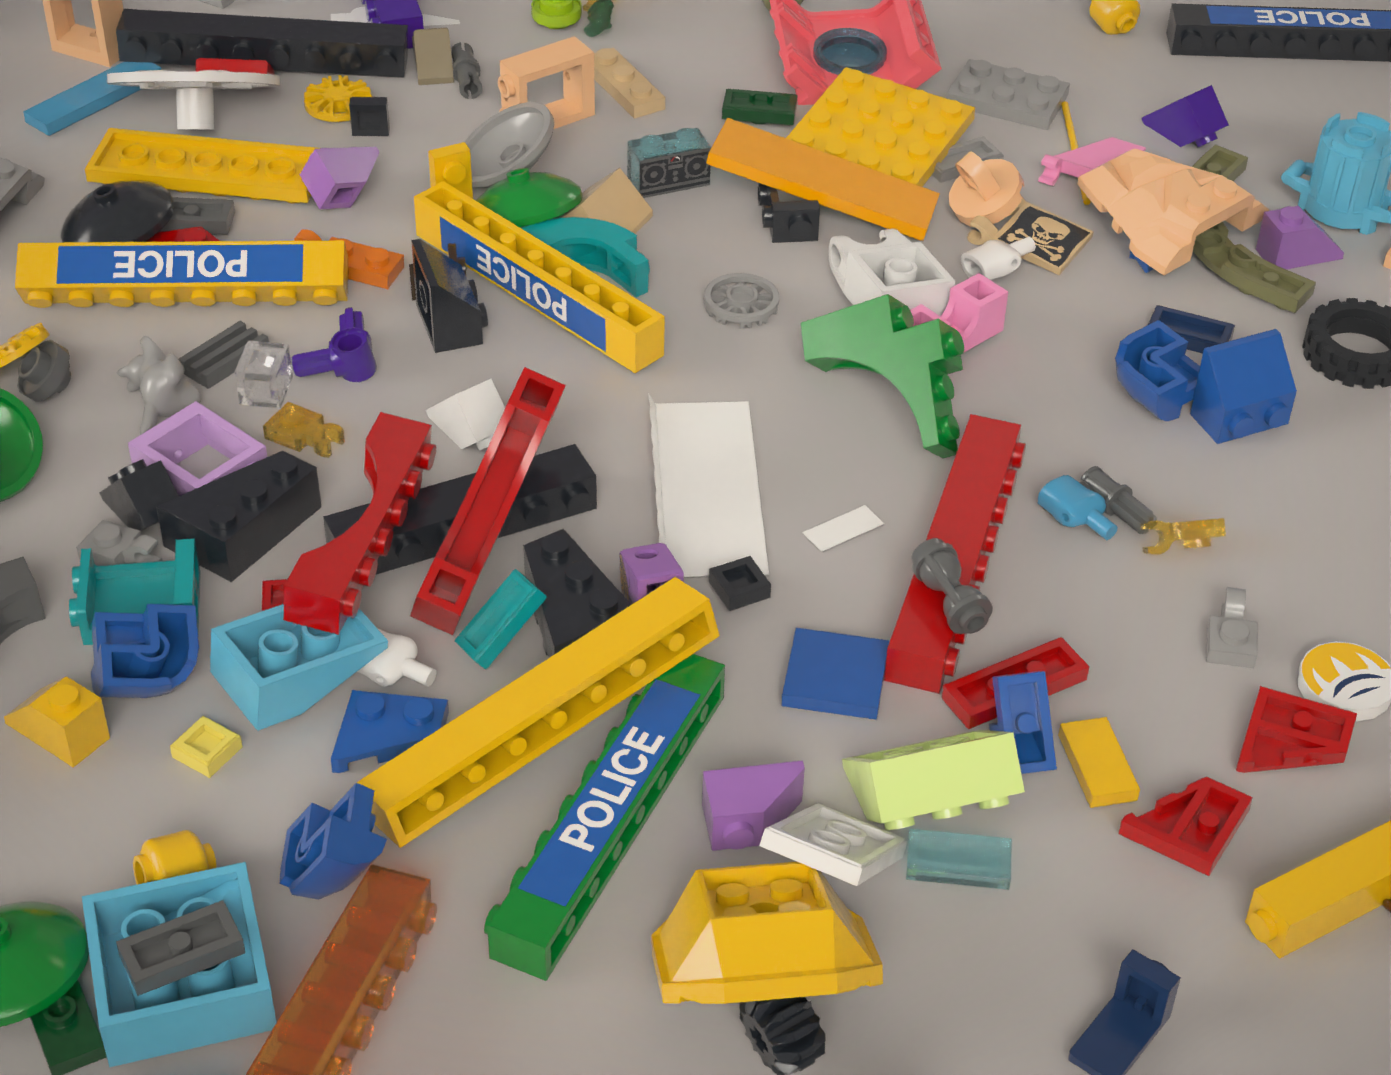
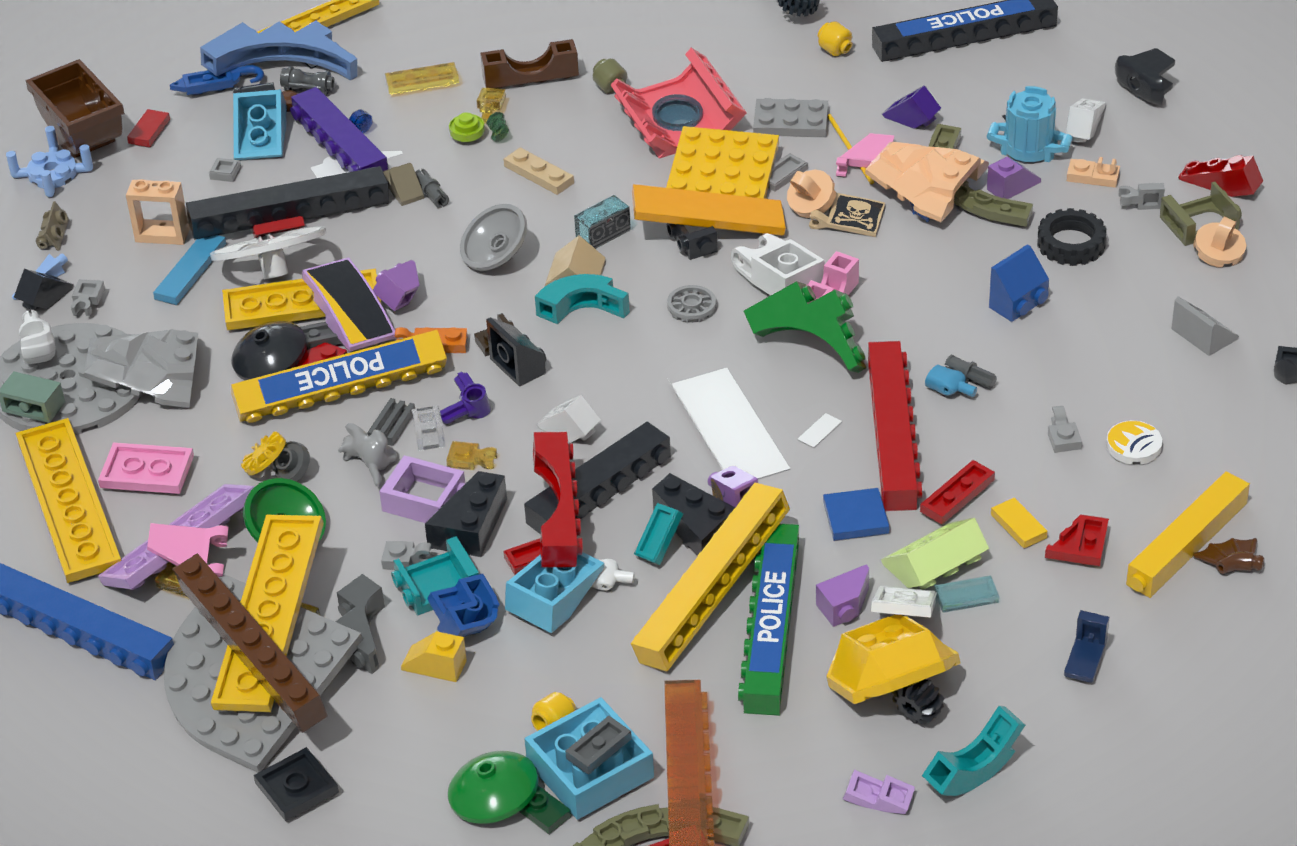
camera: 15 degrees left, 0 degrees up
black slope [99,459,179,531] -> none
light yellow tile [170,716,243,778] -> none
blue brick [279,783,387,900] -> none
yellow wheel [304,75,372,122] -> none
blue wing [331,690,449,773] -> none
black plate [349,97,390,136] -> none
red arch [410,367,566,635] -> none
yellow brick [414,181,665,373] -> none
yellow plate [428,142,473,199] -> none
green dish [476,168,583,227] -> none
light nougat window [498,36,595,129] -> none
black plate [709,556,771,611] -> none
dark green plate [722,89,798,125] -> none
dark grey piece [911,538,993,634] -> none
white piece [961,237,1036,280] -> none
blue slope [989,671,1057,774] -> none
blue brick [1115,320,1200,421] -> none
clear yellow plate [1140,518,1226,555] -> none
dark blue tile [1148,305,1235,354] -> none
red wing [1236,686,1357,773] -> none
none -> slope [302,257,395,352]

